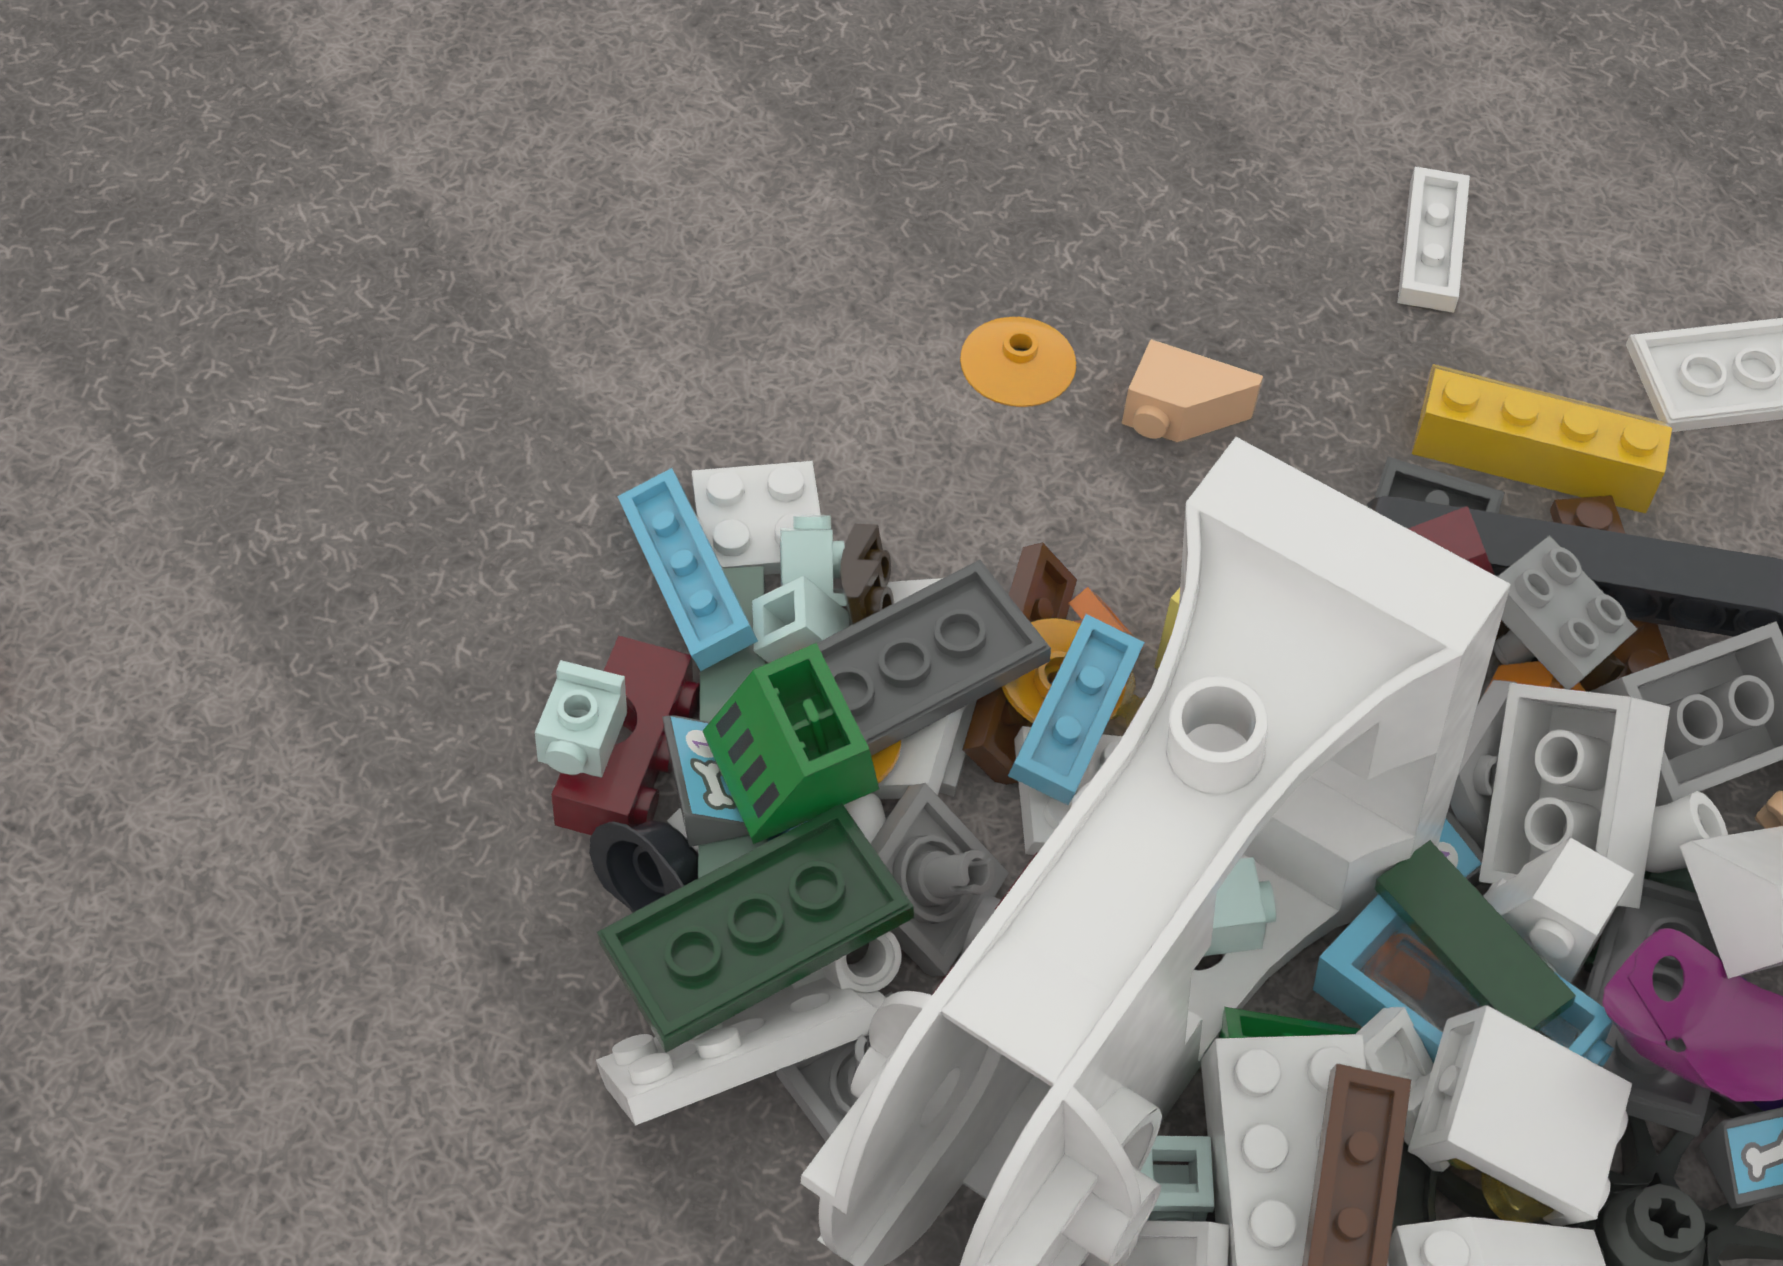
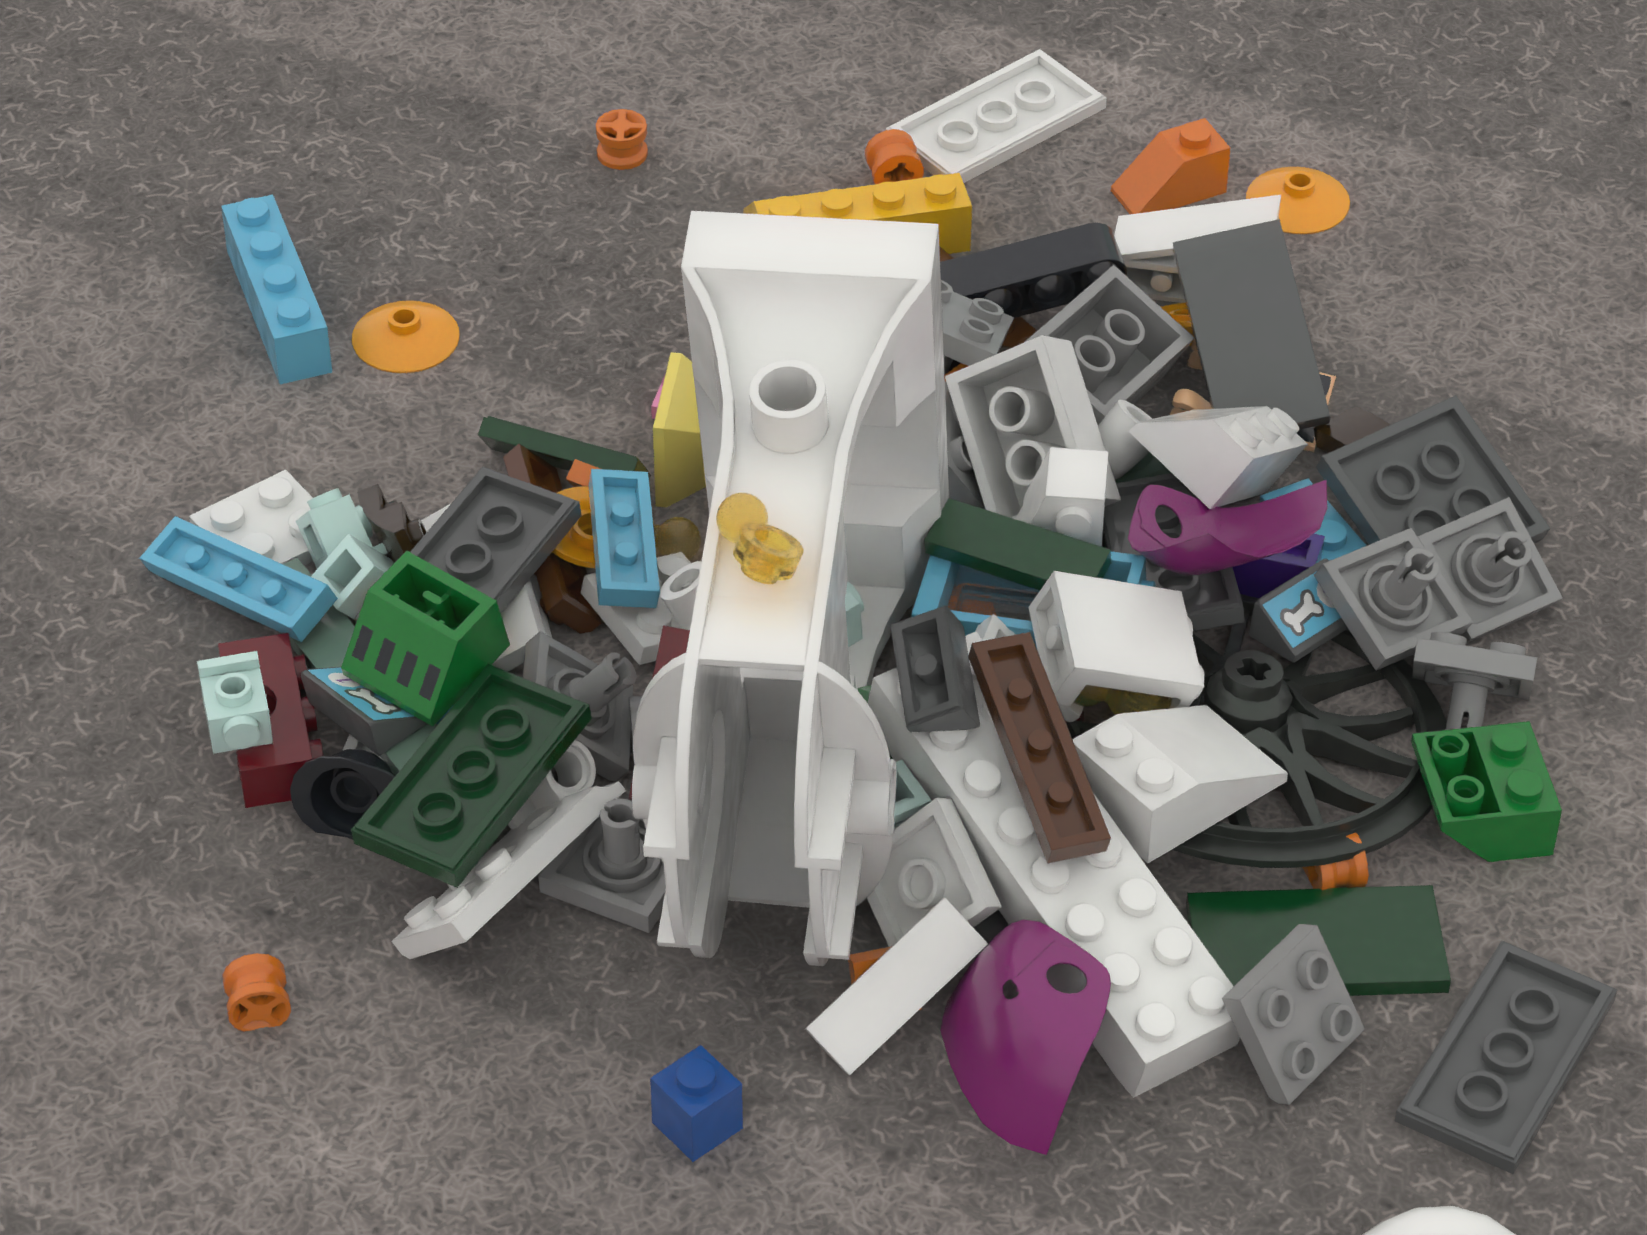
camera: 25 degrees left, 10 degrees down
light nougat slope [1122,339,1263,442] -> none
white plate [1397,167,1470,313] -> none
none -> medium azure brick [221,195,332,384]
none -> orange wheel [222,953,291,1032]
none -> dark green tile [478,416,651,479]
none -> orange wheel [596,109,648,170]
none -> clear yellow plate [716,492,804,584]
none -> orange wheel [865,129,924,184]
none -> dark grey slope [890,605,980,732]

